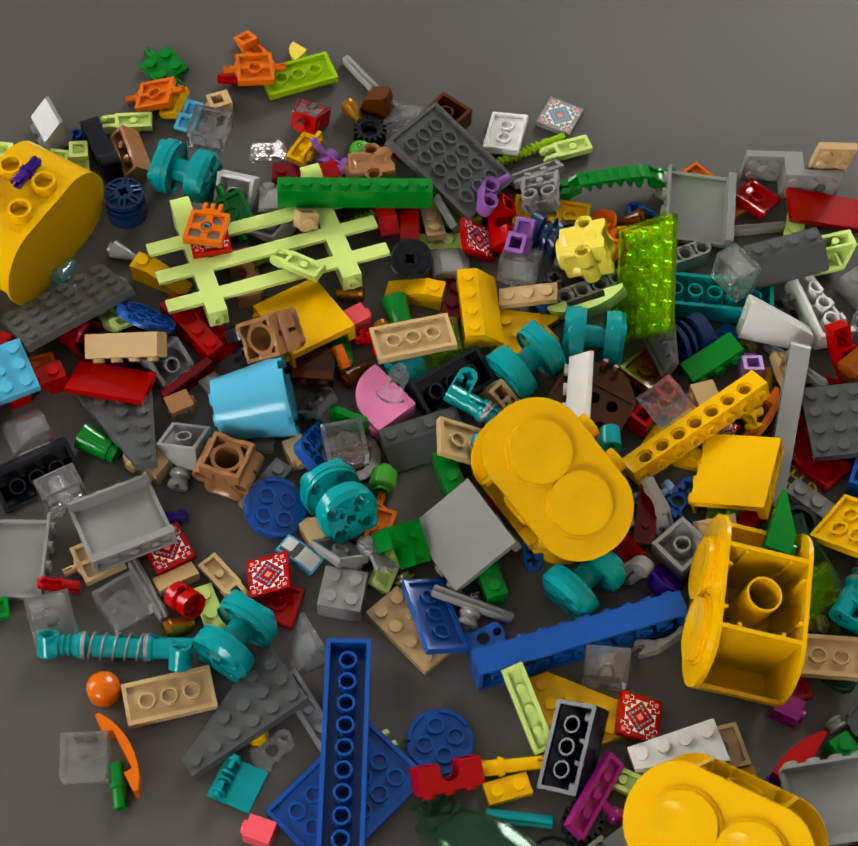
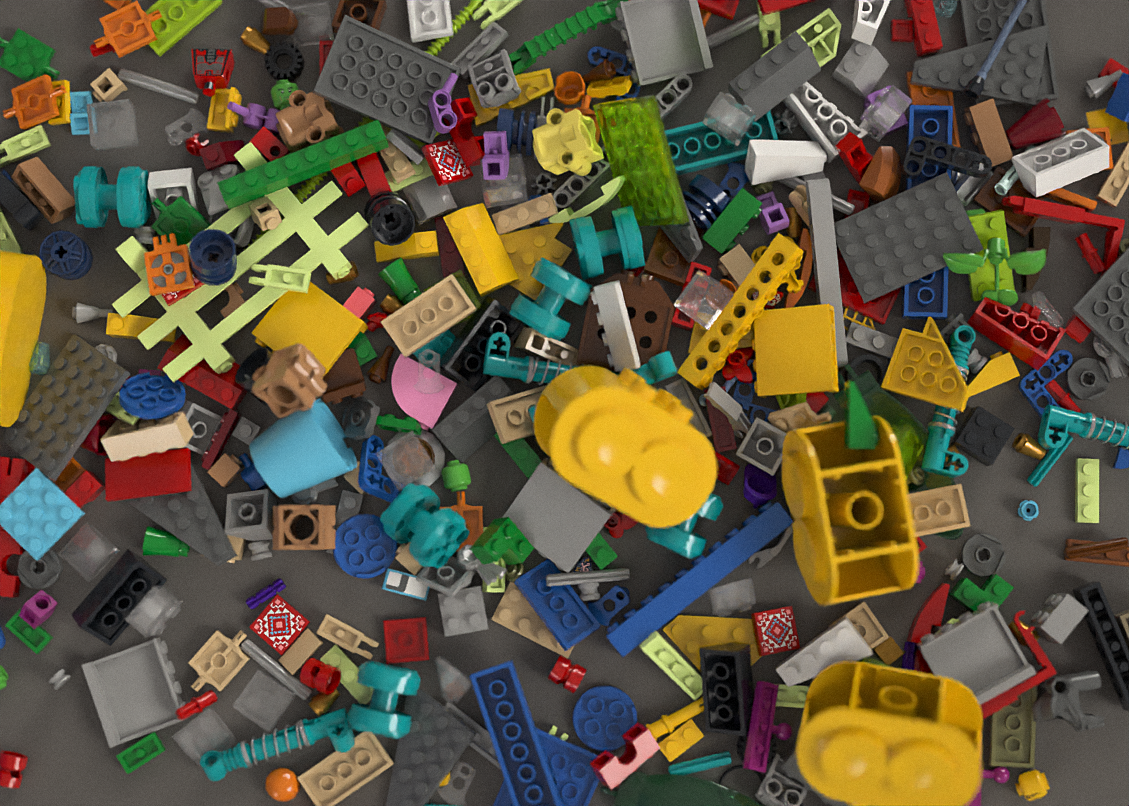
camera: 20 degrees left, 25 degrees up
light grey panel [67,473,177,574] -> none
red tile [246,550,293,601] -> none
orange pin [331,344,352,370] -> none
light grey piece [623,555,654,585] -> none
none -> light grey axle [118,68,199,104]
none -> red plate [185,133,208,157]
none -> dark blue wheel [189,229,237,286]
none -> blue piece [239,453,268,491]
none -> red wheel [547,654,587,694]
none -> red animal [604,507,639,539]
none -> red animal [722,347,754,384]

